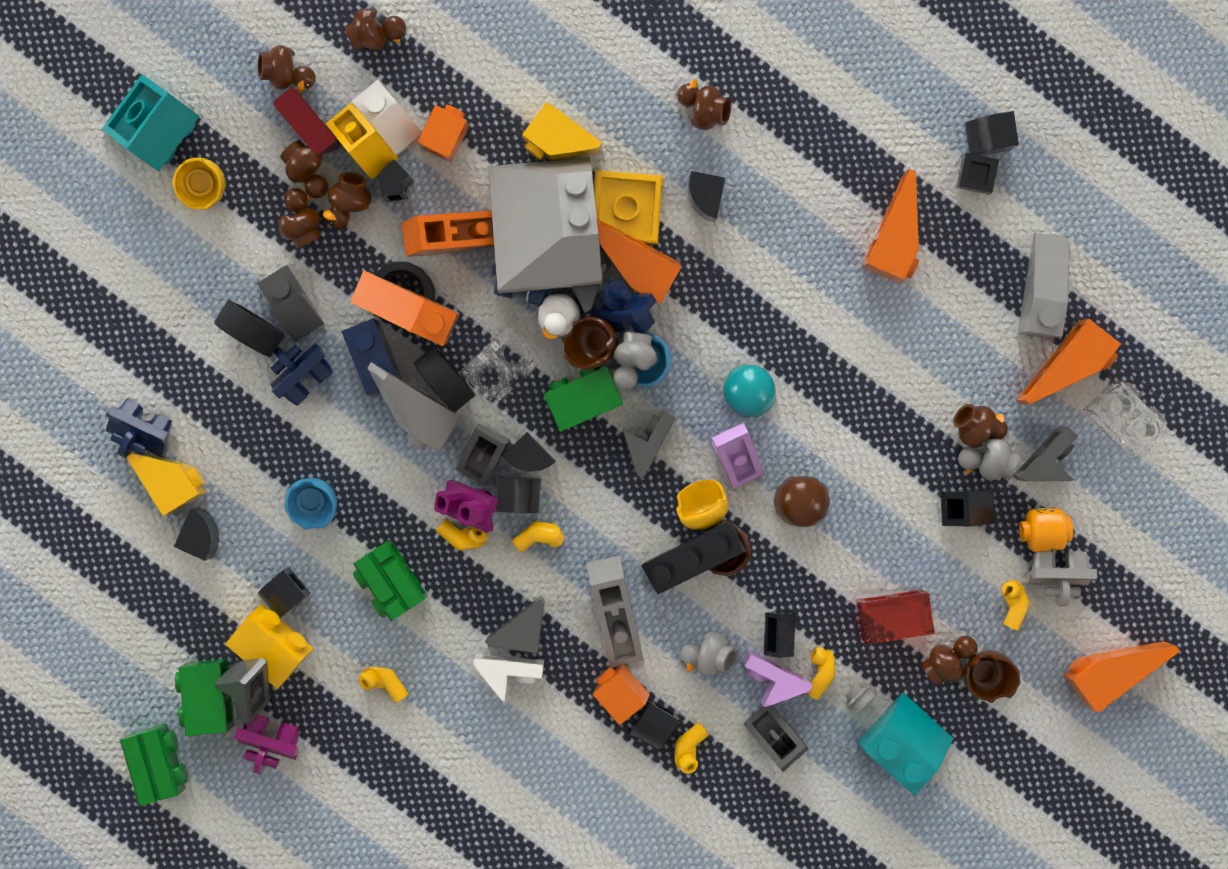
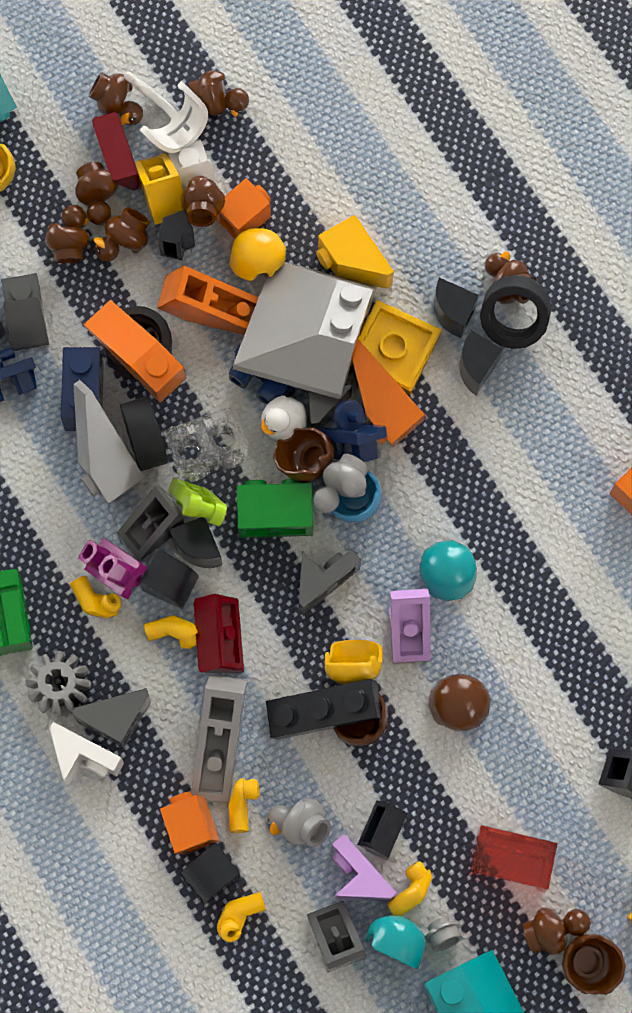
camera: 15 degrees right, 15 degrees down
none -> light grey gear [25,651,92,717]
none -> white helmet [124,72,208,153]
none -> lime plate [168,477,227,526]
none -> reddish brown animal [180,176,225,227]
none -> dark red slope [193,594,244,673]
none -> yellow arm [228,777,260,833]
none -> yellow hair [229,228,286,281]
none -> teal hair [365,916,426,969]
none -> black brick [434,277,479,338]
none -> black tyre [480,275,552,349]

